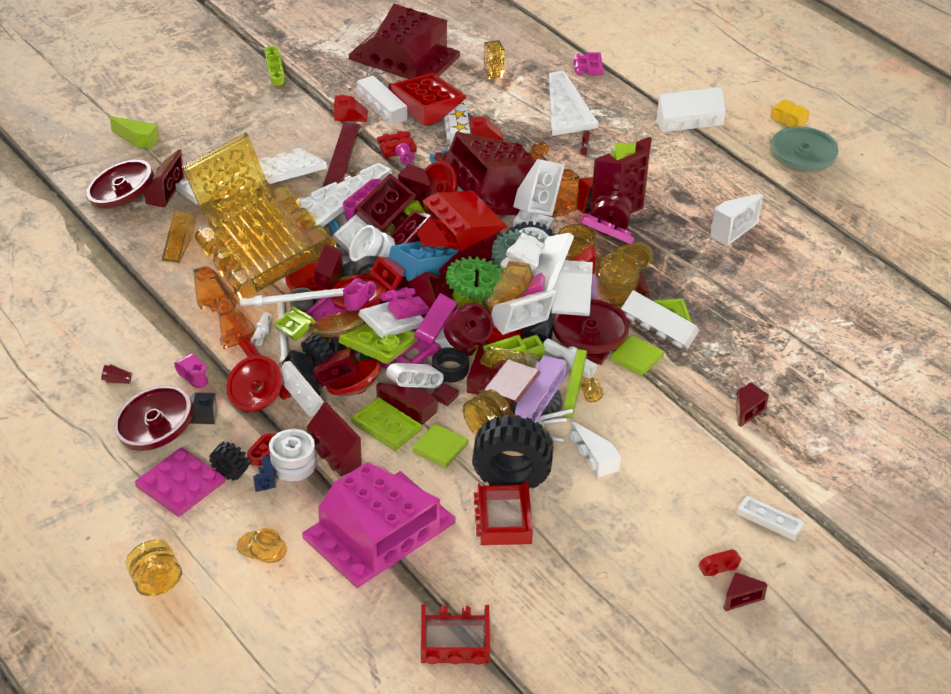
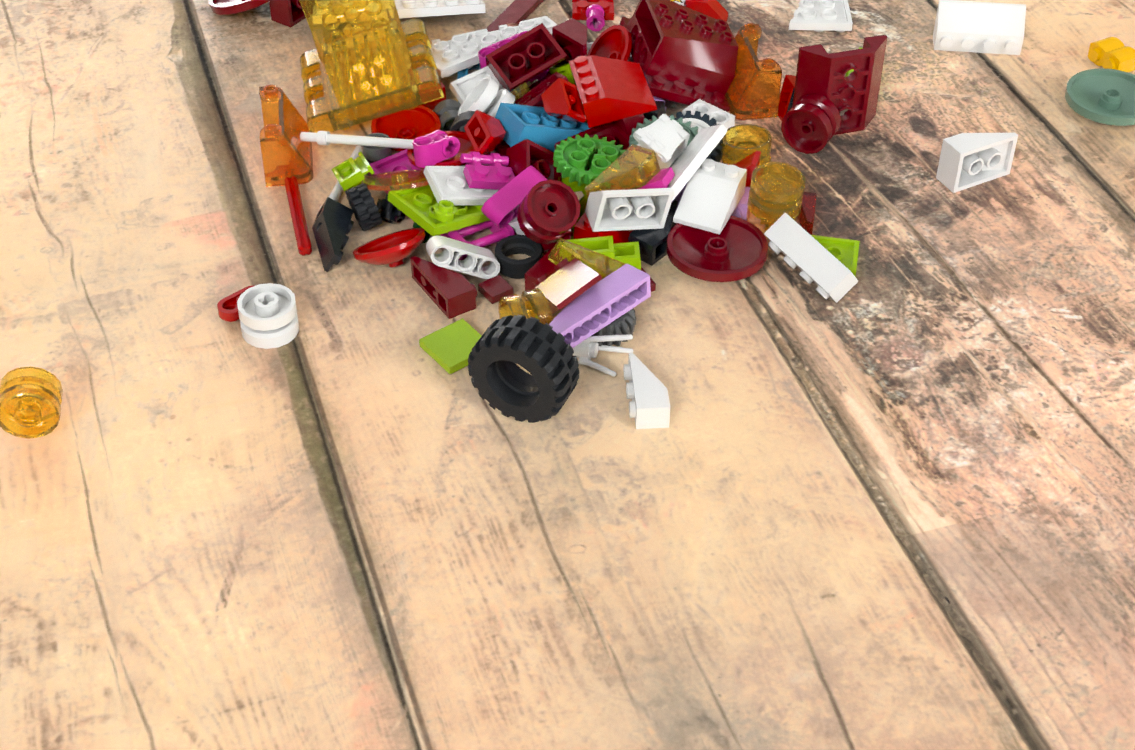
camera: 20 degrees right, 0 degrees up
dark red cone [101,364,132,384] -> none
dark red dish [114,385,194,451] -> none
dark pink plate [135,447,225,517] -> none
clear yellow slope [162,211,196,263] -> none
dark pink piece [174,353,208,388] -> none
black slope [189,392,217,424] -> none
black tyre [209,441,250,481] -> none
red dish [226,355,283,412] -> none
clear yellow piece [237,528,287,563] -> none
white pin [251,312,273,346] -> none
dark blue bracket [253,456,276,492] -> none
white plate [281,361,324,417] -> none
dark pink wedge [302,462,456,588] -> none
dark red slope [307,402,362,477] -> none
dark red slope [313,347,359,387] -> none
dark red slope [314,244,342,290] -> none
lime tile [351,397,422,451] -> none
window [421,604,490,665] -> none
red window [473,481,533,546] -> none
white slope [513,159,565,216] -> none
white piece [543,339,597,379] -> none
lime beam [563,349,587,418] -> none
dark pink plate [577,213,635,244] -> none
dark red tile [580,132,590,155] -> none
clear yellow wheel [581,377,603,403] -> none
dark red tile [586,352,609,365] -> none
lime tile [610,335,664,376] -> none
clear yellow piece [613,242,654,272] -> none
red plate [698,549,741,576] -> none
dark red slope [723,572,768,612] -> none
dark red slope [736,383,769,427] -> none
white plate [737,496,804,541] -> none

